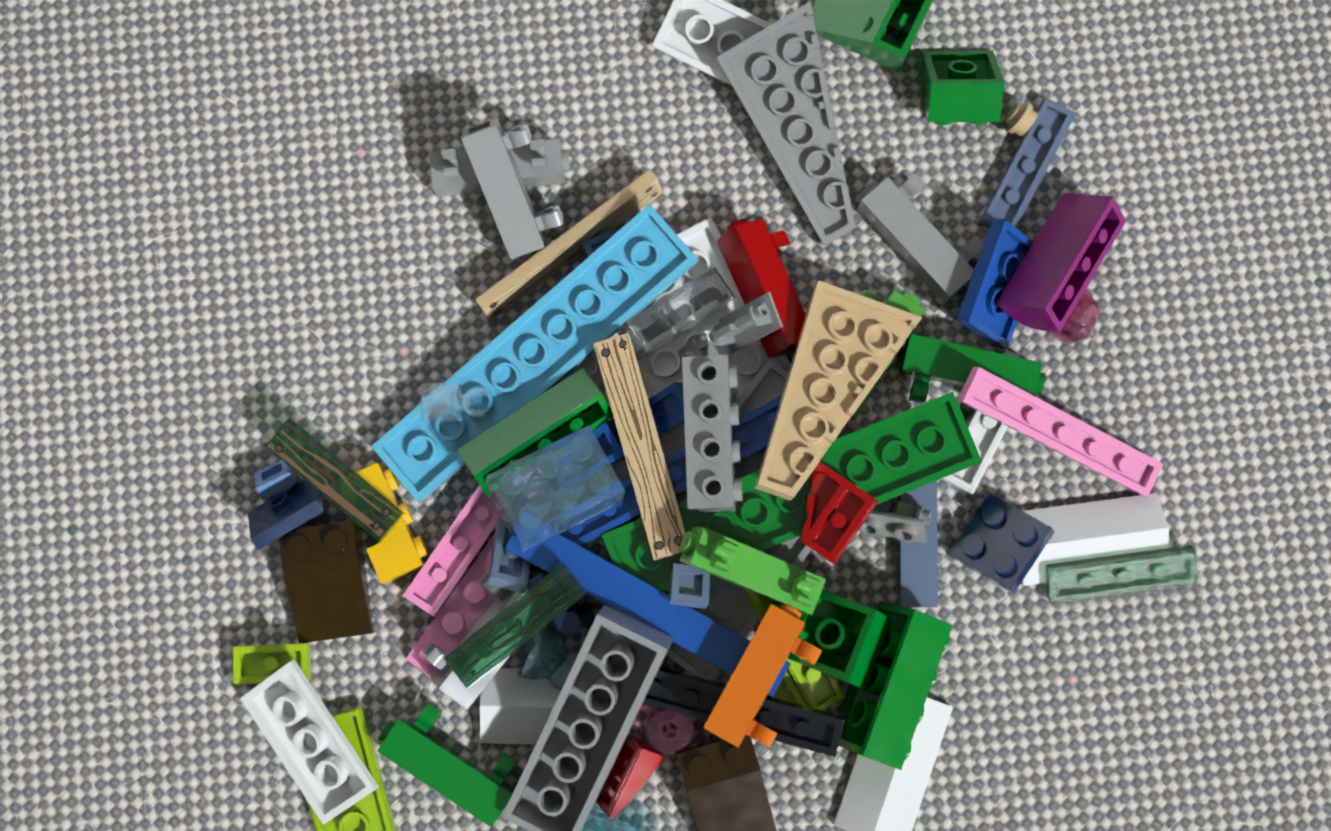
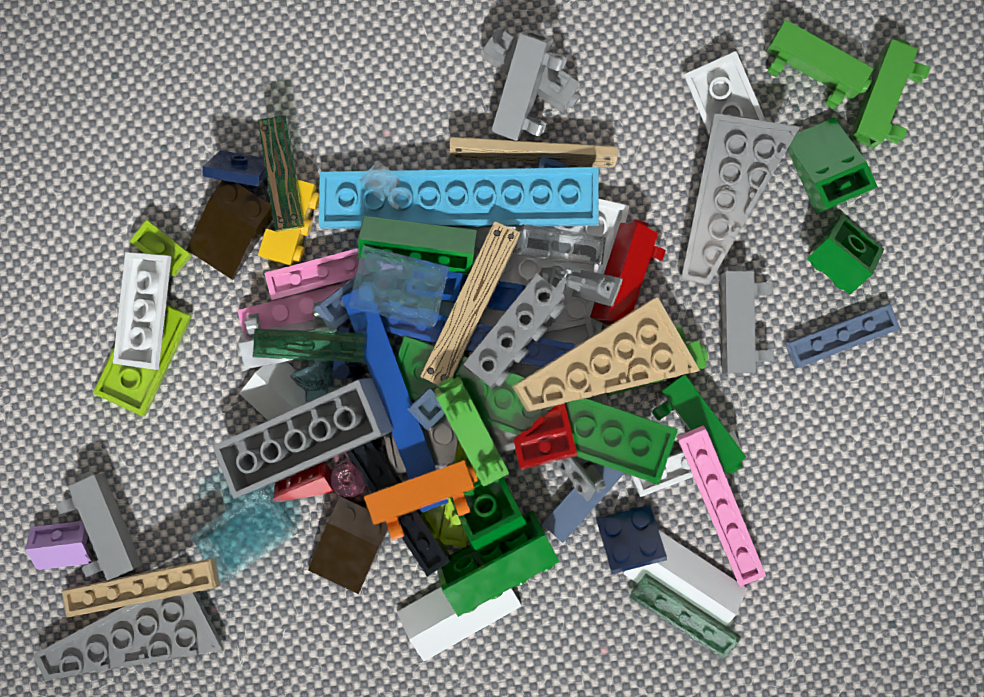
camera: 45 degrees right, 5 degrees up
medium blue plate [254,459,296,500] -> none
green brick [377,704,517,827] -> none
blue plate [957,218,1033,349] -> none
magenta brick [996,193,1126,333] -> none
tan plate [1005,101,1038,136] -> none
clear pink head [1051,290,1100,344] -> none

